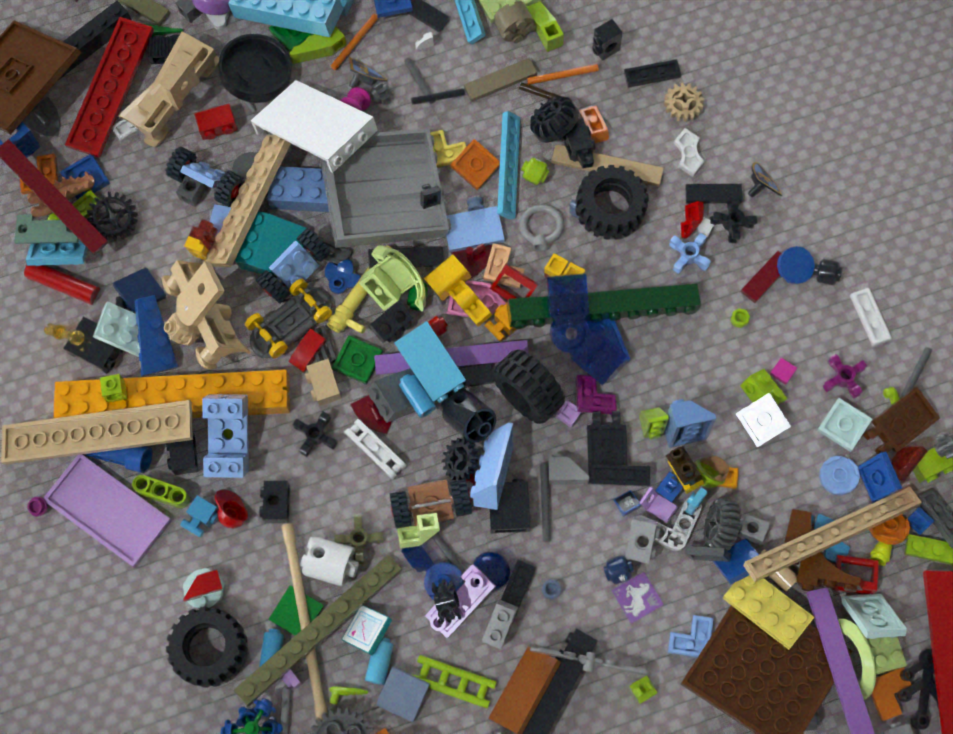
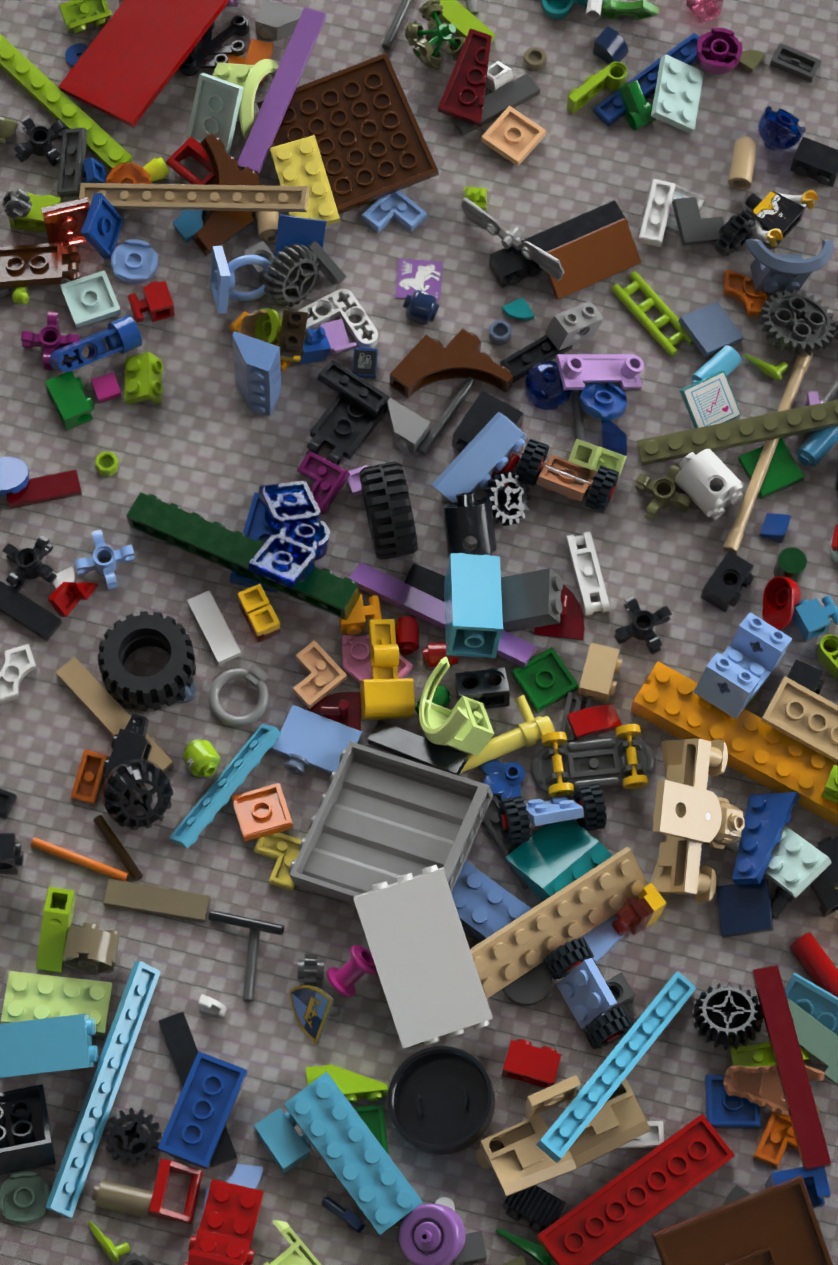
camera: 155 degrees left, 5 degrees down
orange bar [330,13,378,70] -> none
dark azure brick [399,374,436,418] -> none
black tile [420,184,441,209] -> none
black pin [432,579,462,623] -> none
red tile [489,263,538,300] -> none
light grey brick [625,516,661,564] -> none
lime slope [639,407,669,440] -> none
medium azure plate [685,487,707,515] -> none
tile [736,393,792,447] -> none
none -> green brick [45,371,95,431]
none -> blue beam [50,315,142,372]
none -> red brick [127,281,175,323]
none -> white tile [187,590,241,665]
none -> light blue tile [209,246,271,314]
none -> reddish brown arch [389,328,513,398]
none -> red brick [395,616,419,655]
none -> teal tile [502,297,535,322]
none -> medium azure plate [536,971,697,1163]
none -> blue slope [759,513,791,543]
none -> dark green piece [773,547,807,583]

